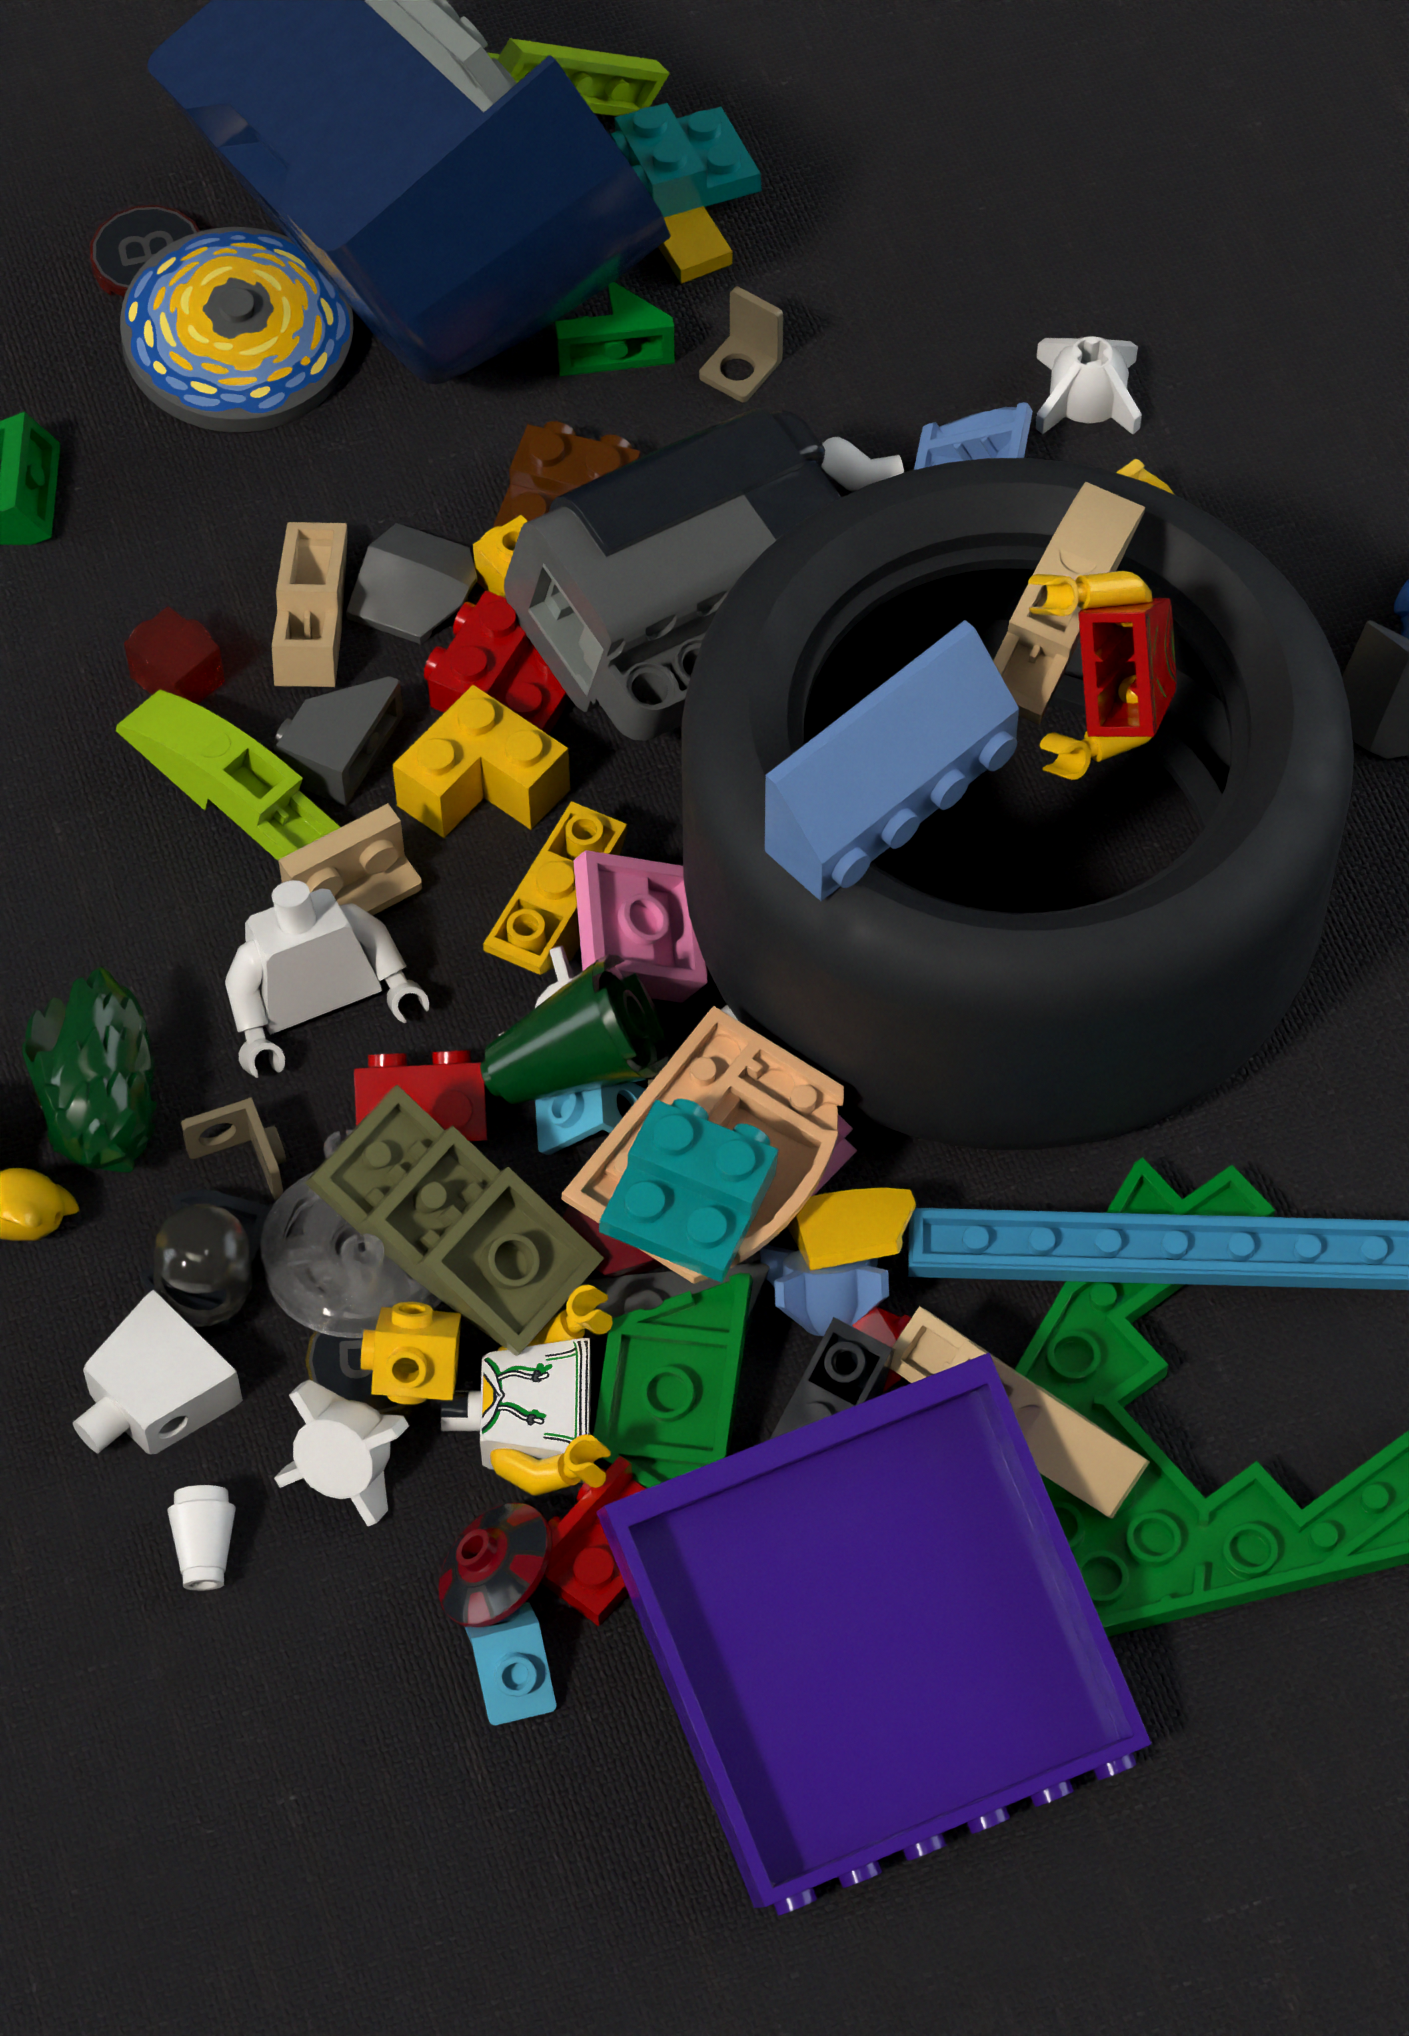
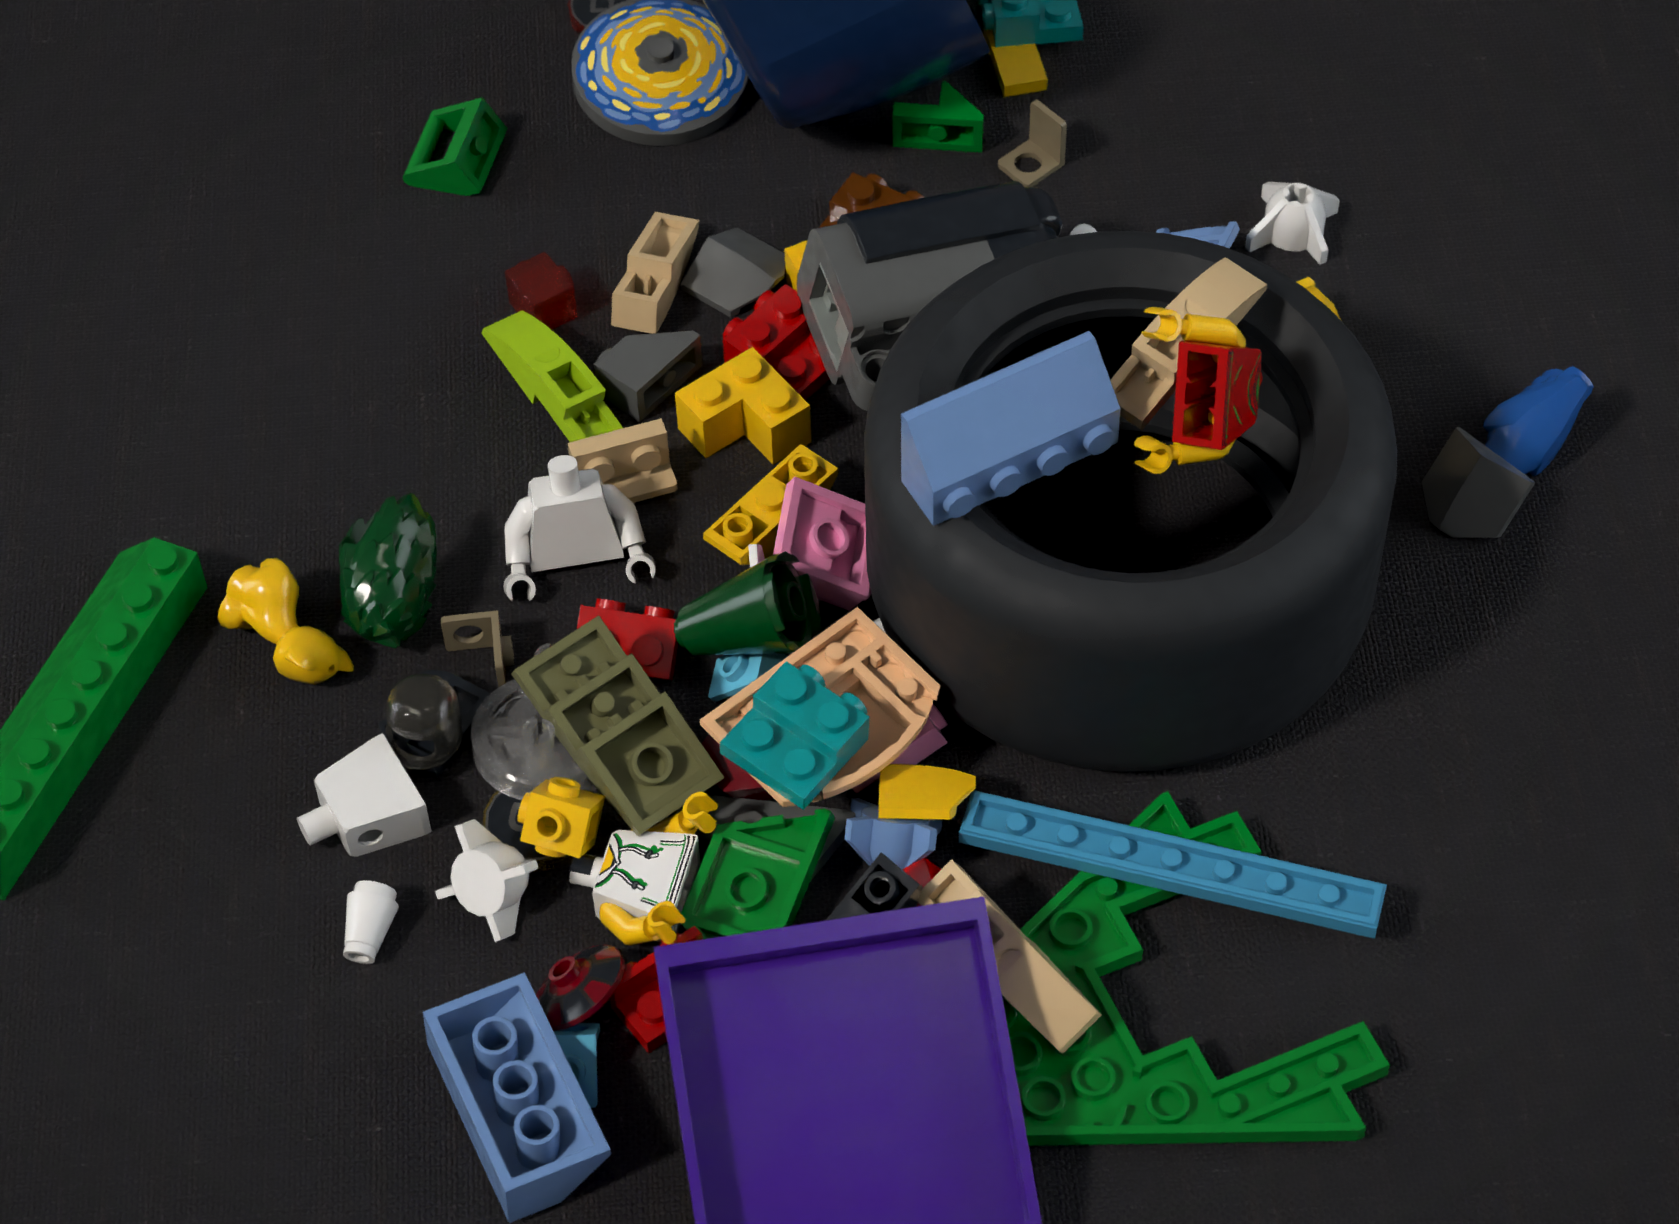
camera: 15 degrees right, 5 degrees down
none -> medium blue slope [423,972,611,1223]

